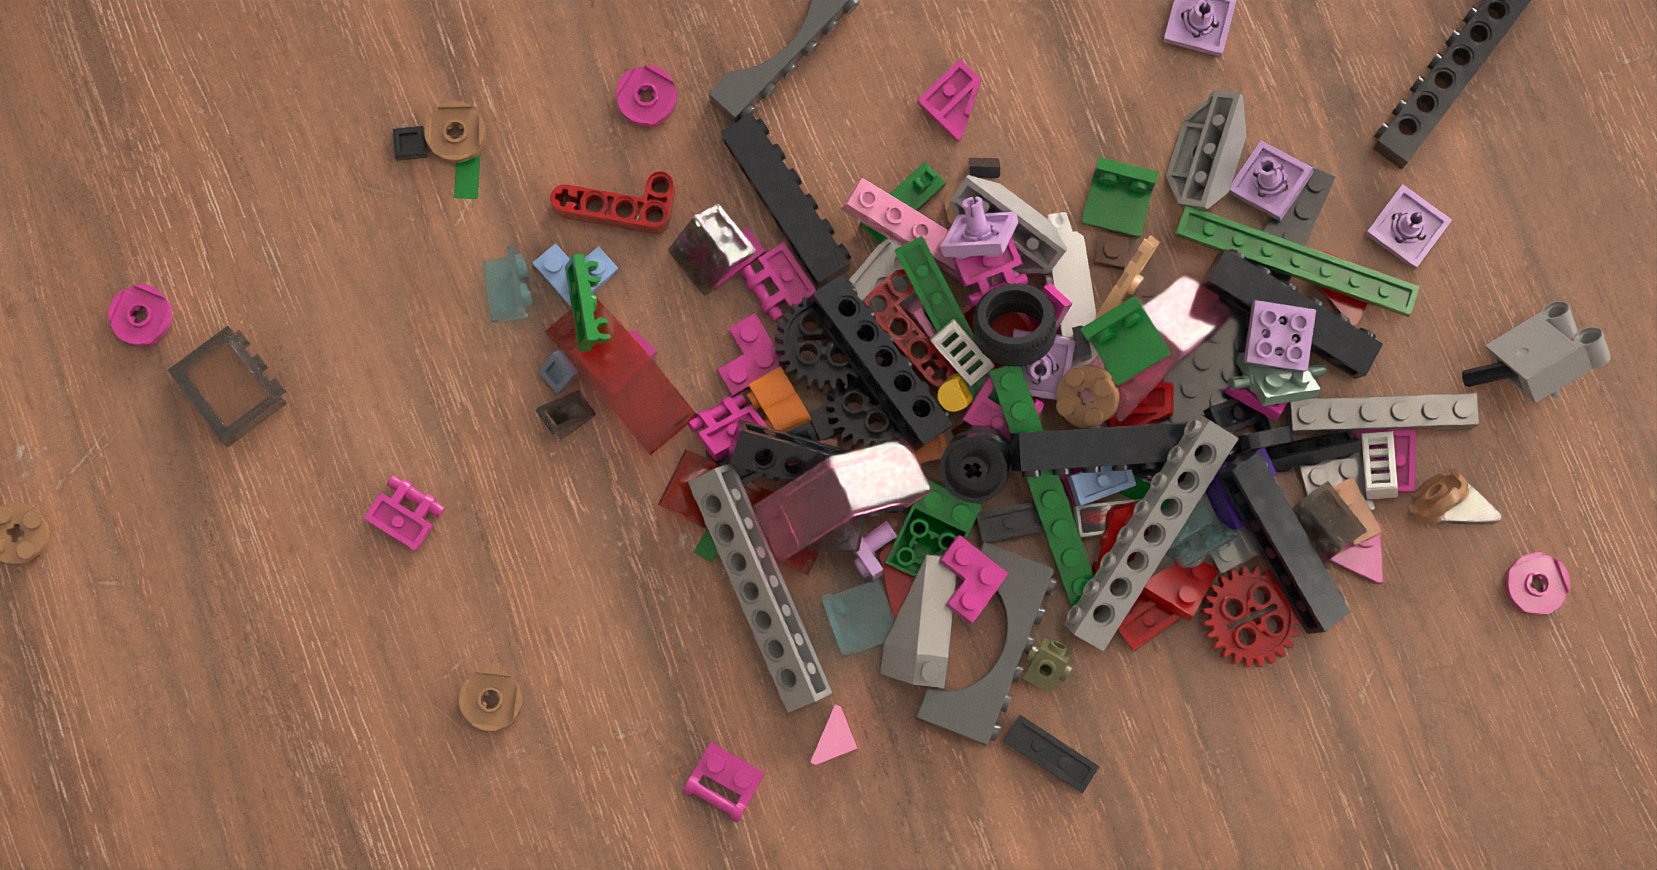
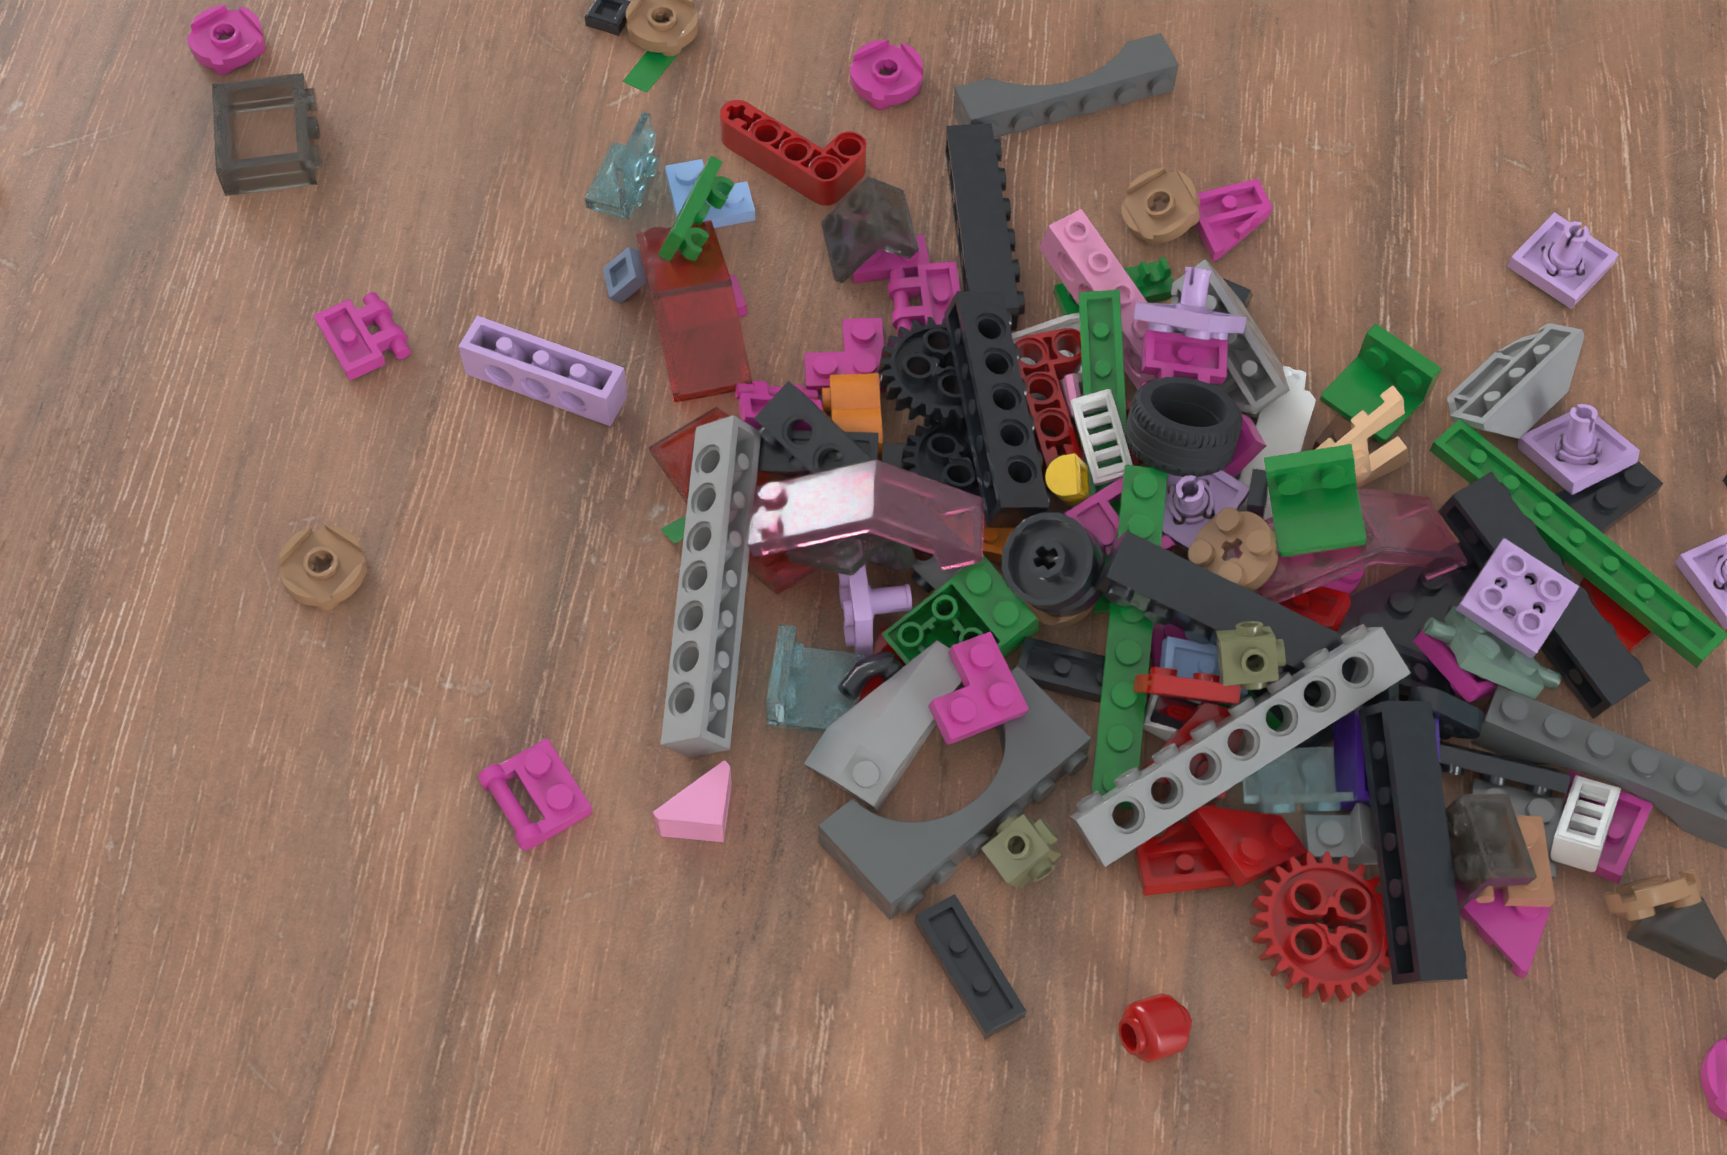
camera: 25 degrees right, 20 degrees down
clear smoke slope [535,390,596,442] -> none
none -> lavender brick [458,316,628,426]
none -> black arm [838,651,902,700]
none -> red head [1118,993,1192,1063]
none -> medium nougat plate [1121,168,1200,246]
none -> red plate [1133,667,1241,704]
none -> olive brick [1216,621,1286,690]

